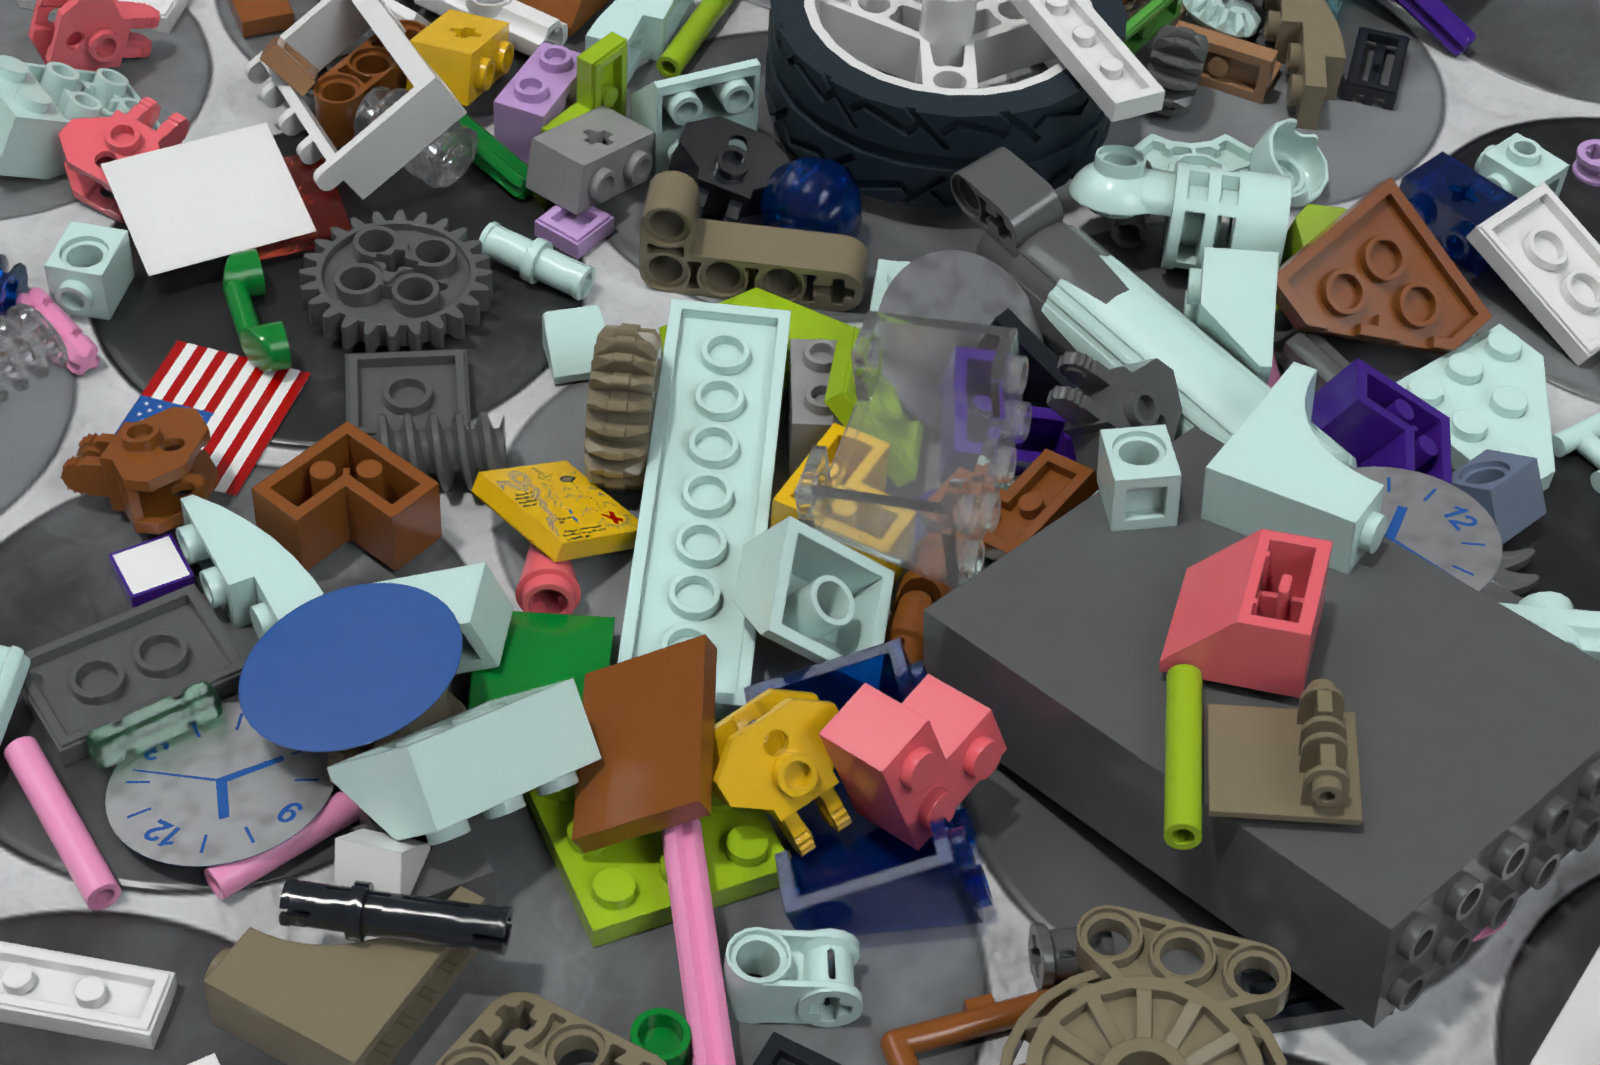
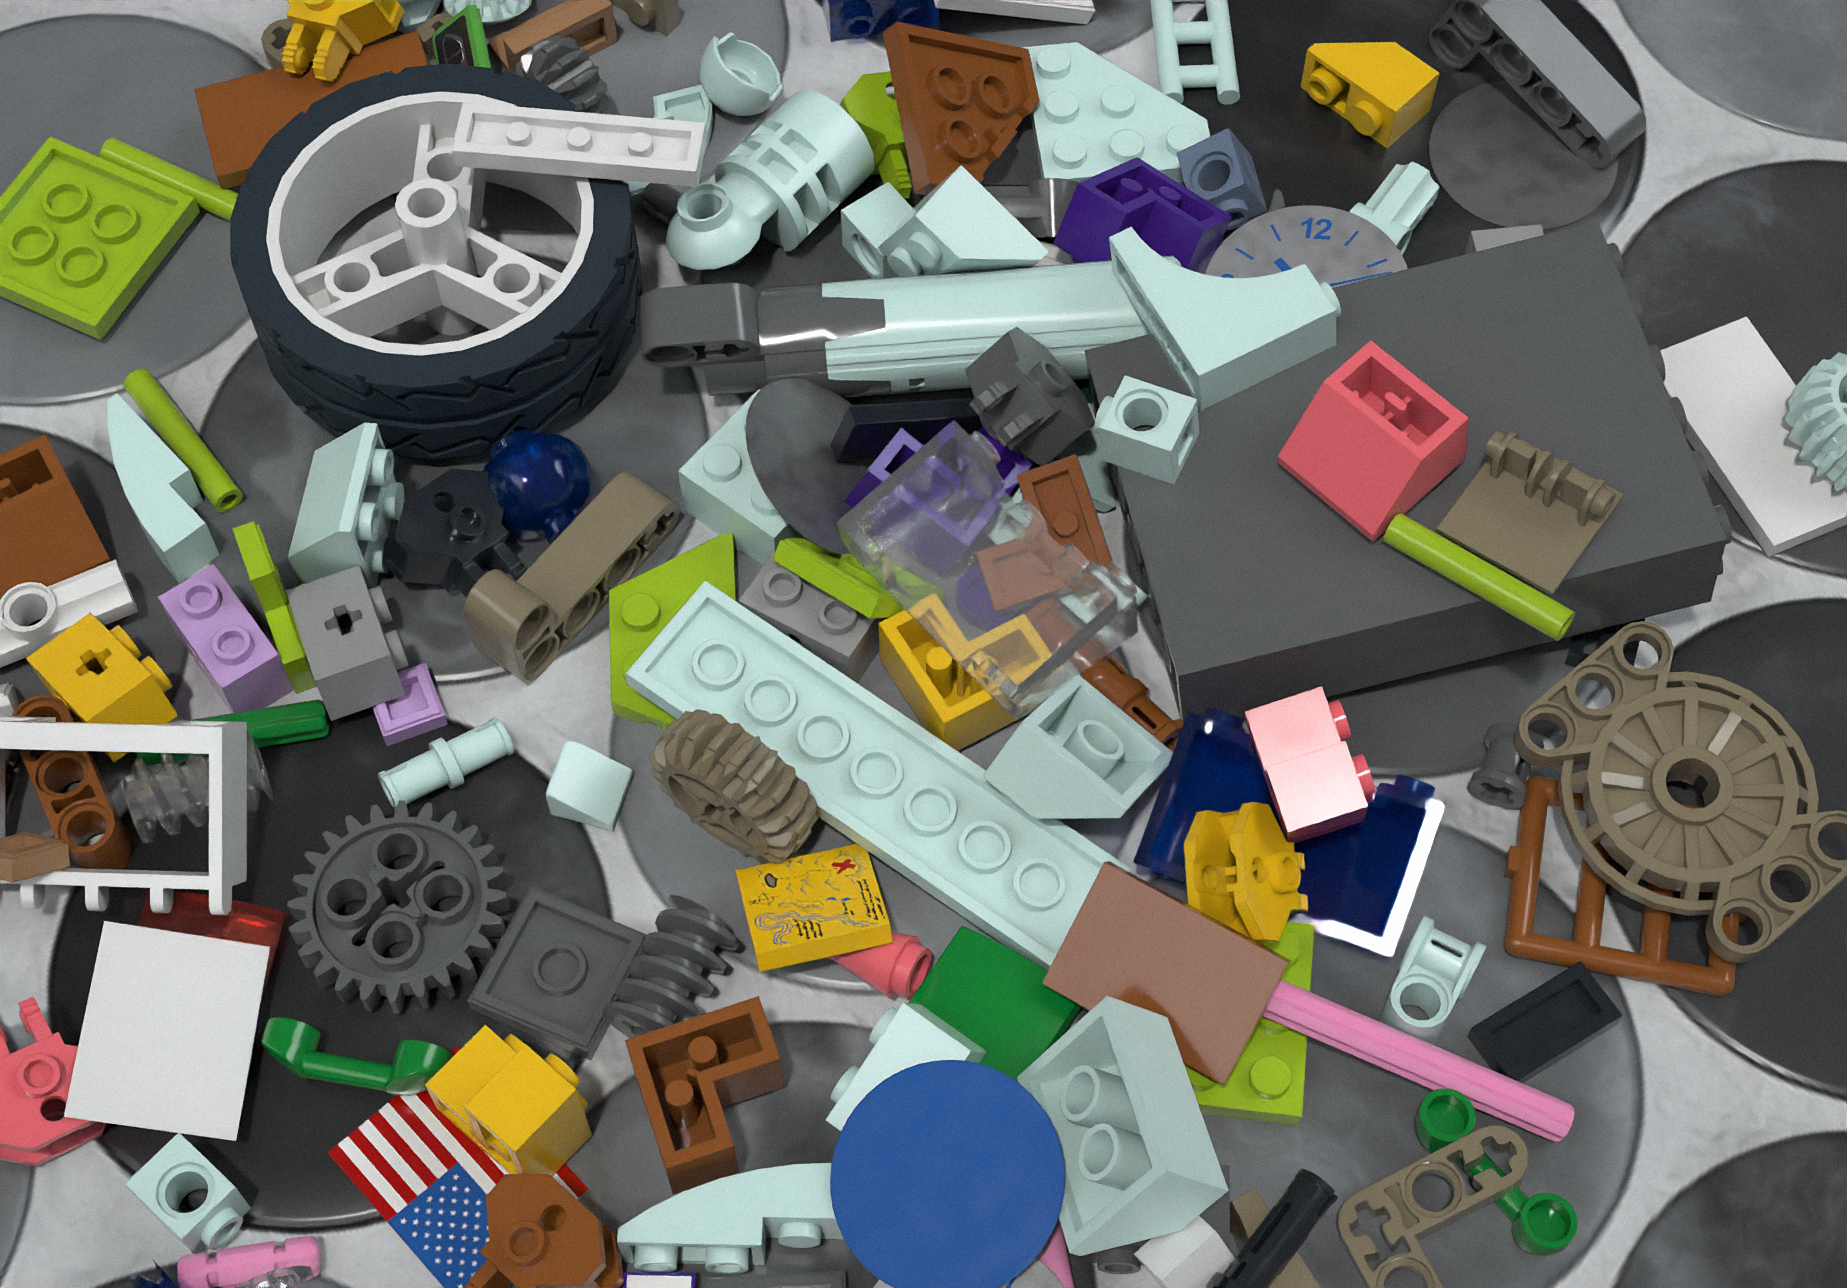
camera: 55 degrees left, 15 degrees up
none -> yellow brick [425,1025,592,1176]

